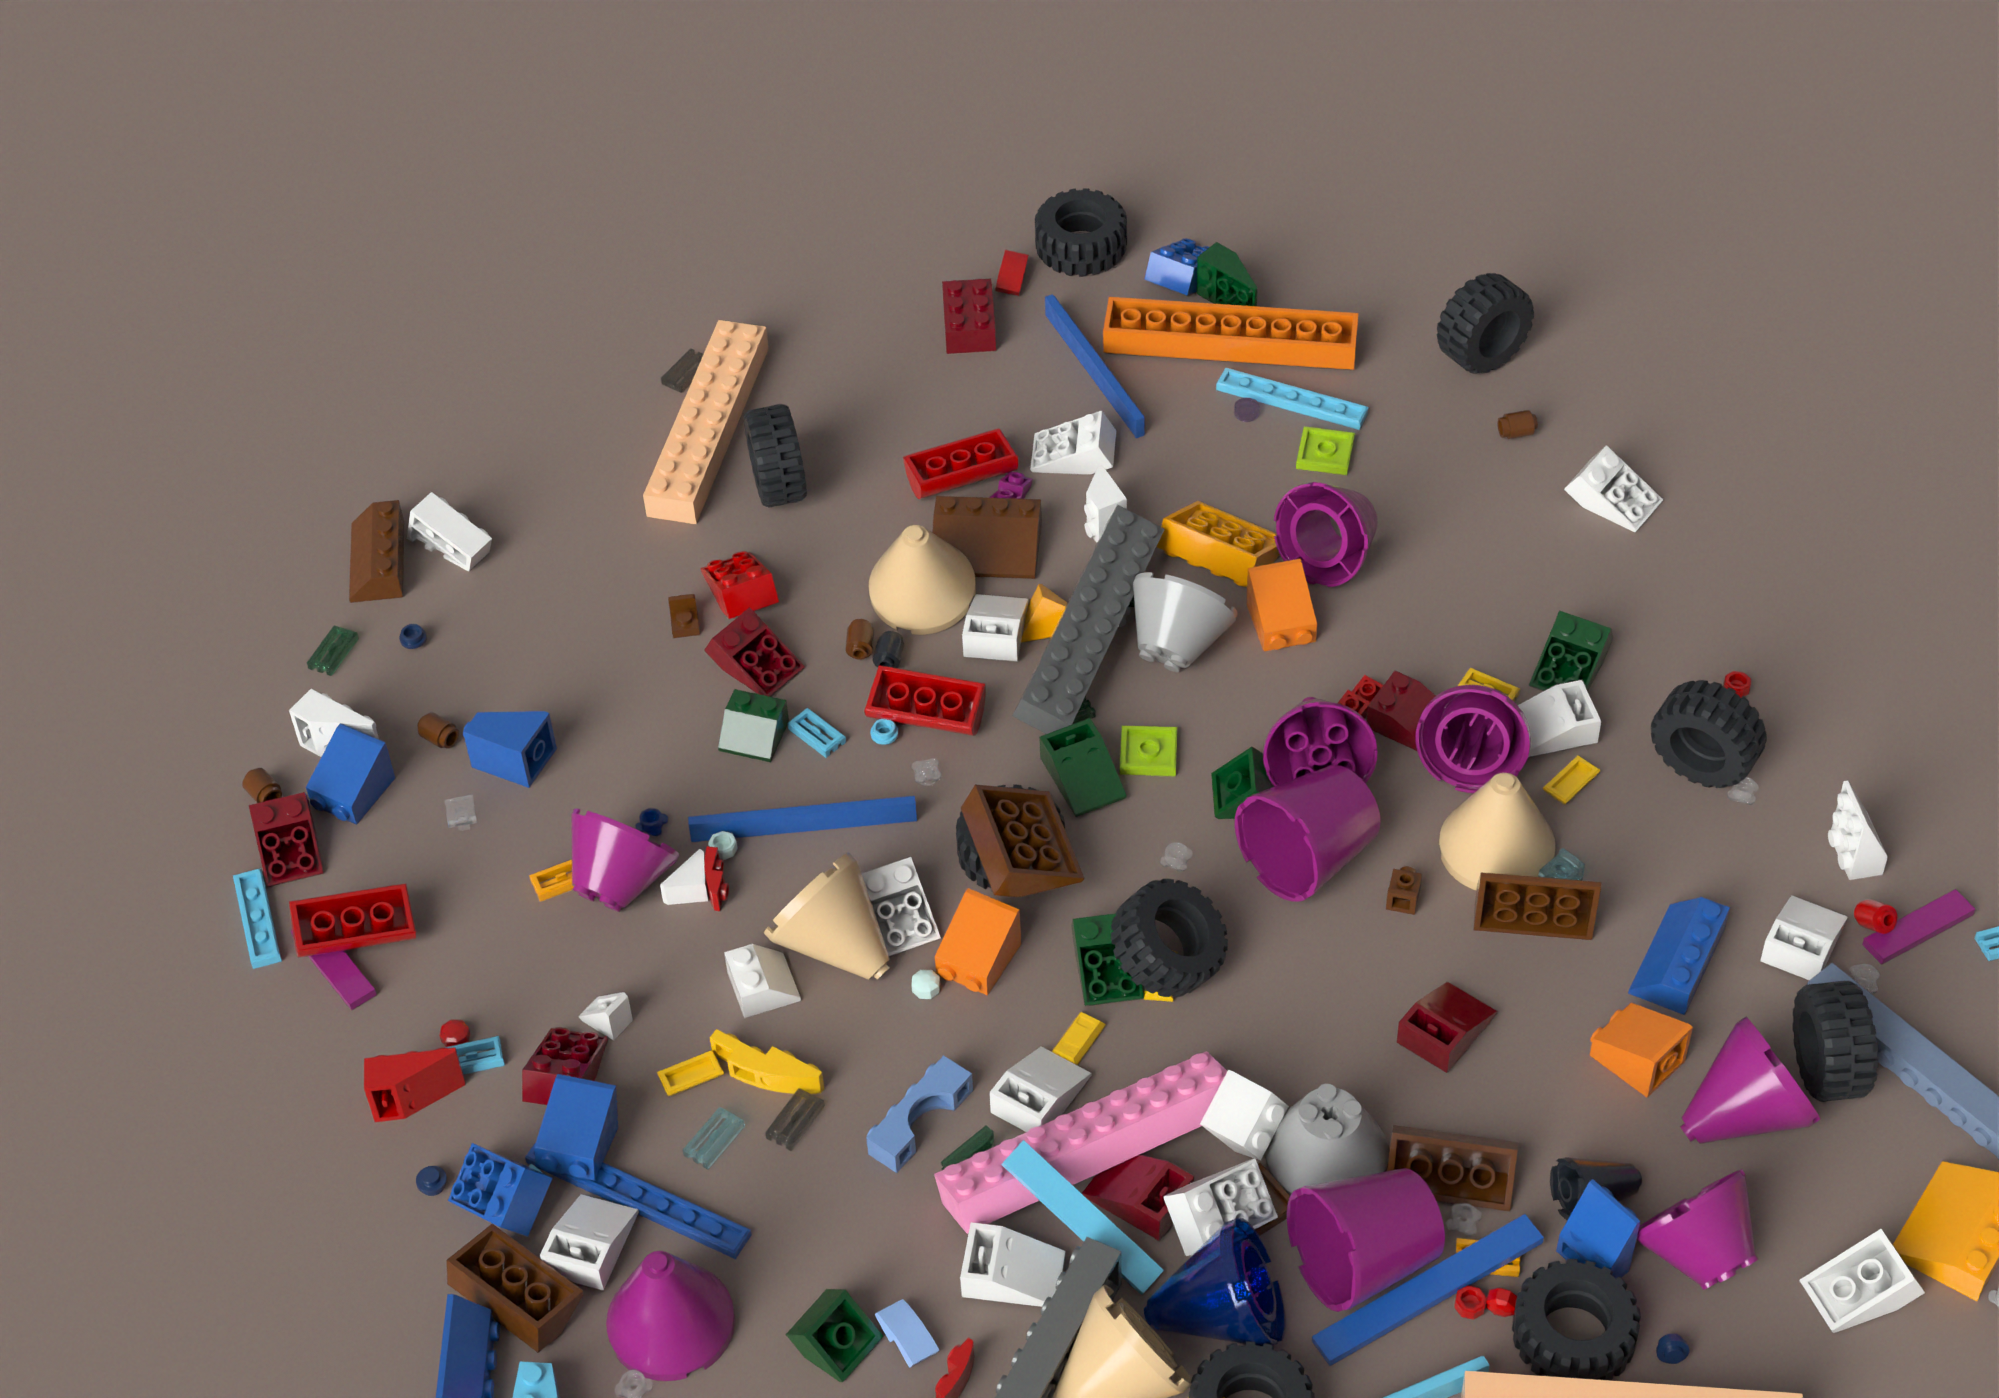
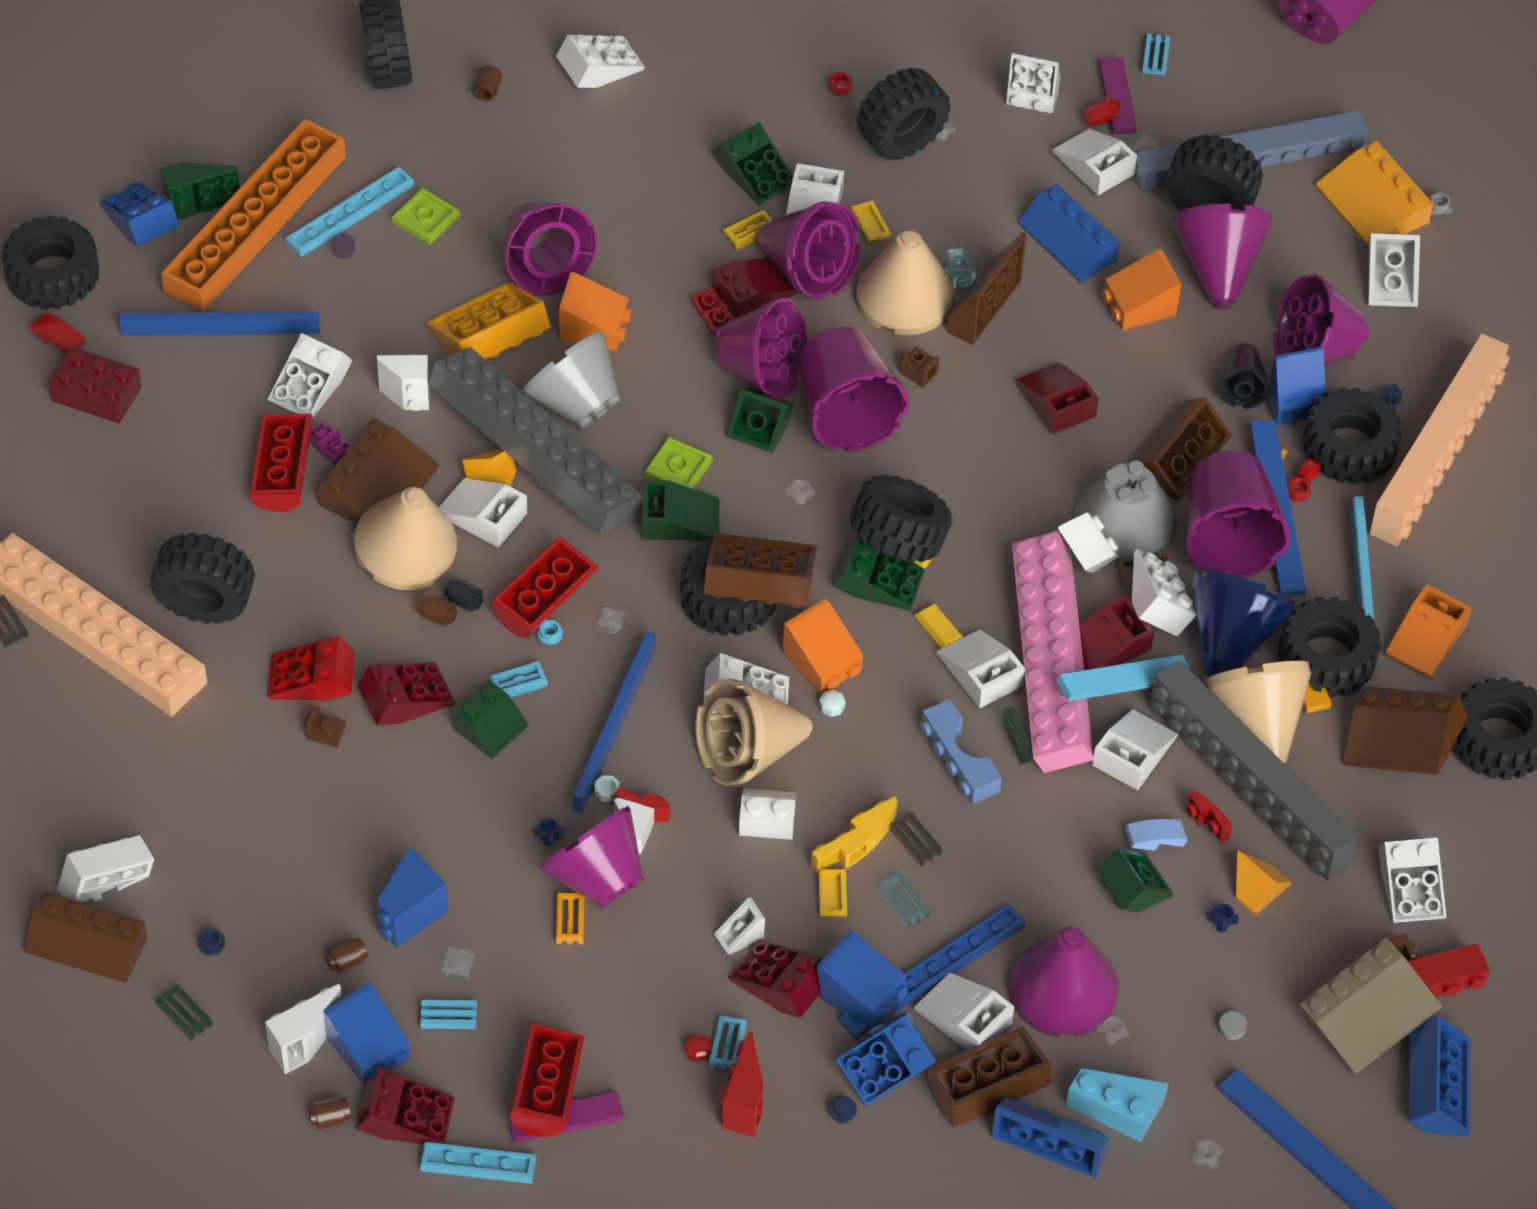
camera: 70 degrees left, 5 degrees up
none -> medium azure tile [420,1000,477,1029]

